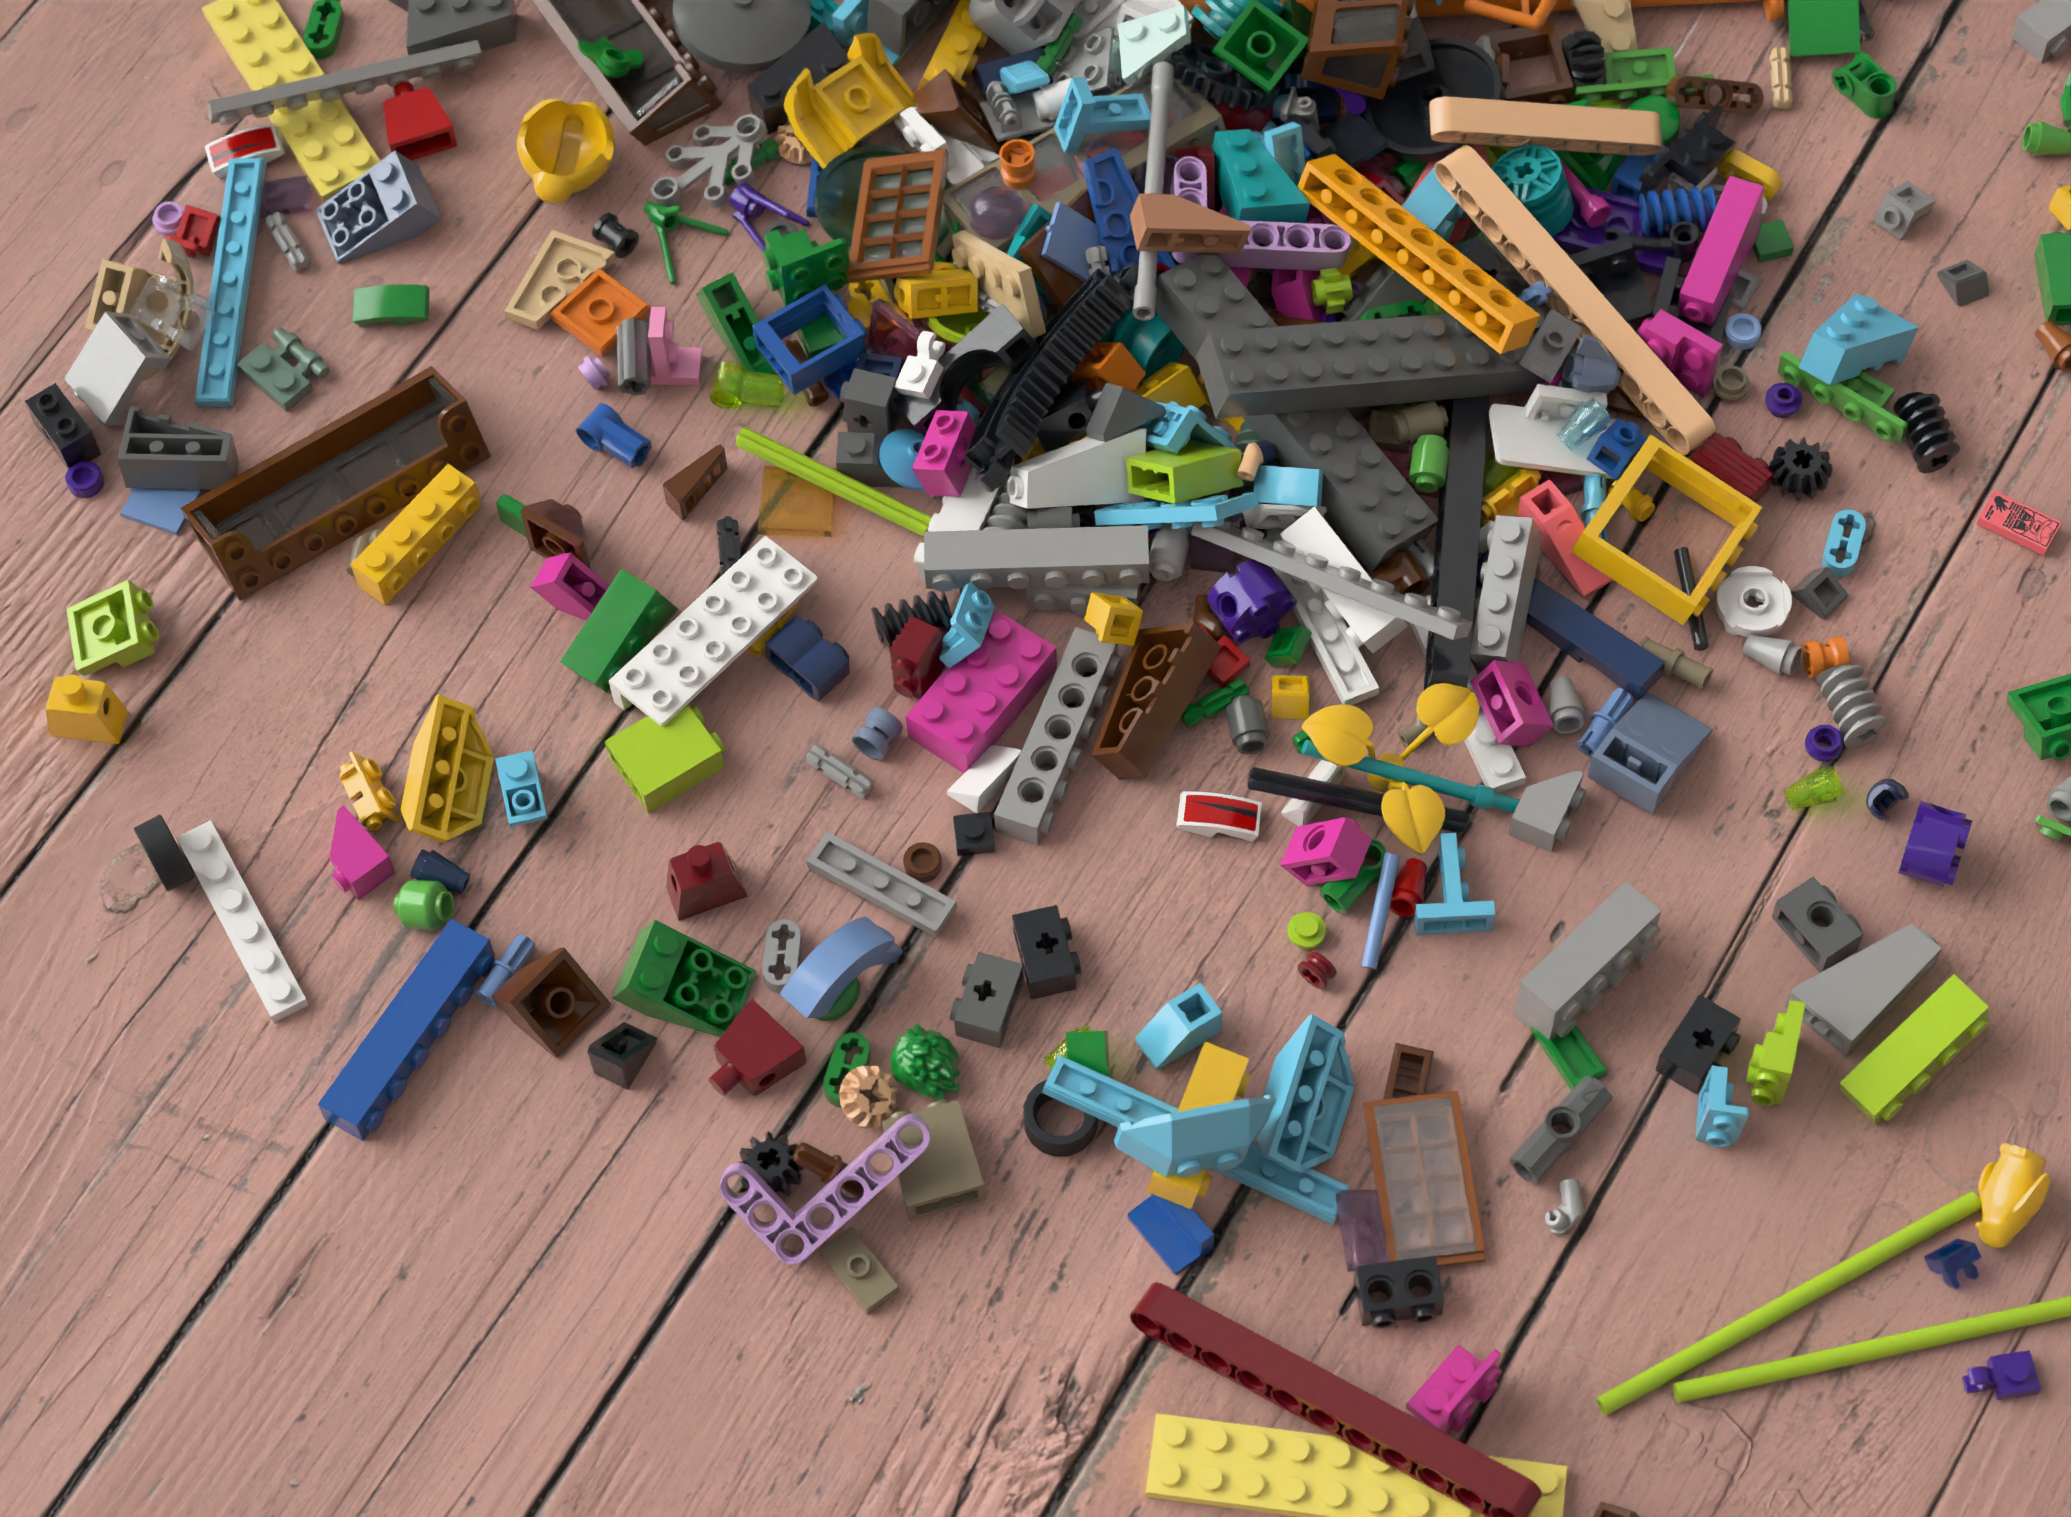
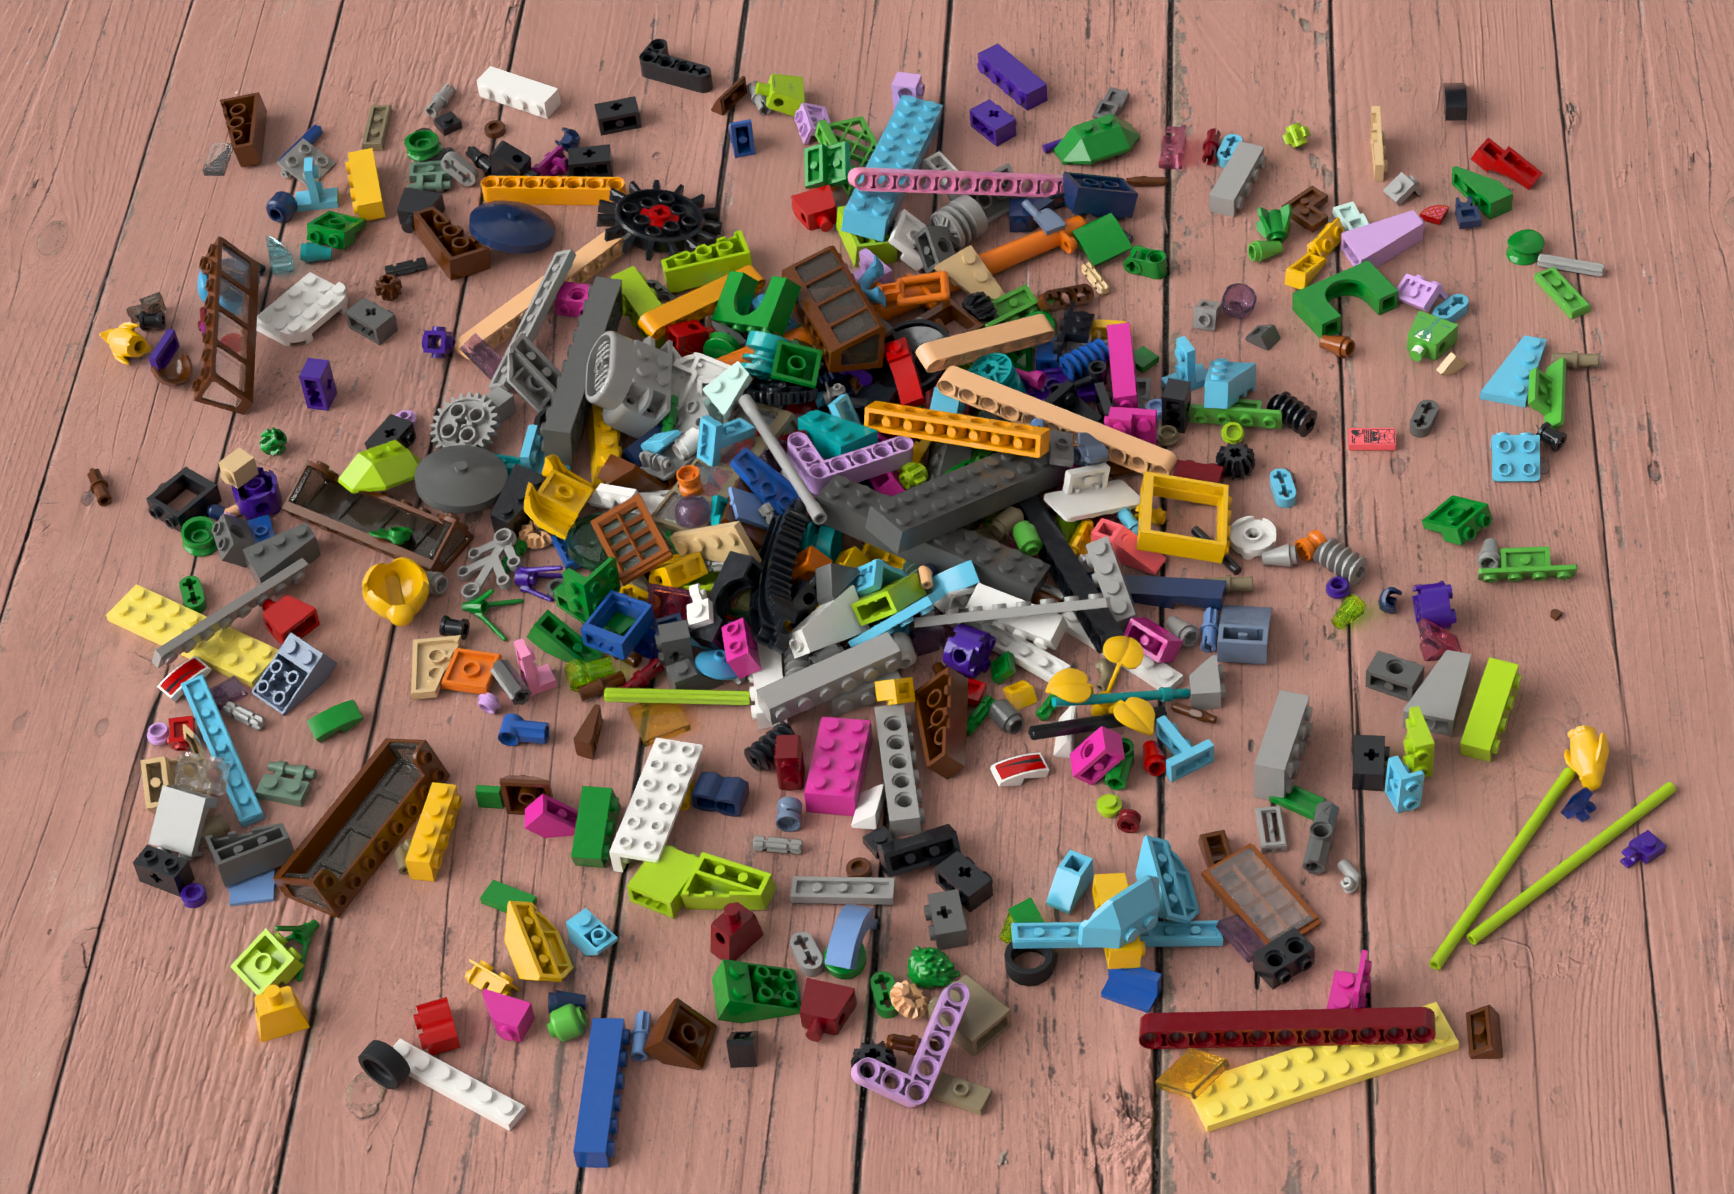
camera: 25 degrees left, 15 degrees down
black axle [716,516,741,576] -> none
medium azure bracket [939,582,995,668] -> none
nougat slope [1130,193,1251,253] -> none
medium blue bar [1361,853,1400,970] -> none
clear light blue cone [1557,397,1612,451] -> none
blue brick [1587,418,1647,480] -> none
dark purple plate [1765,383,1802,418] -> none
dark grey slope [1790,567,1849,619] -> none
none -> dark tan brick [199,814,231,848]
none -> green plant [275,919,319,982]
none -> red brick [413,997,461,1056]
none -> light grey cone [425,571,449,595]
none -> green tile [480,880,537,913]
none -> reddish brown axle [577,671,626,702]
none -> dark red pin [620,658,665,688]
none -> lime wedge [681,852,776,910]
none -> black piece [876,824,962,878]
none -> red slope [884,337,926,407]
none -> clear yellow tile [1155,1048,1230,1100]
none -> medium azure bracket [1161,336,1208,391]
none -> black brick [1161,378,1191,434]
none -> reddish brown piece [1171,703,1217,724]
none -> clear purple hair [1221,283,1257,319]
none -> lime plate [1221,422,1245,445]
none -> light grey tile [1255,806,1287,853]
none -> clear pink slope [1417,618,1462,662]

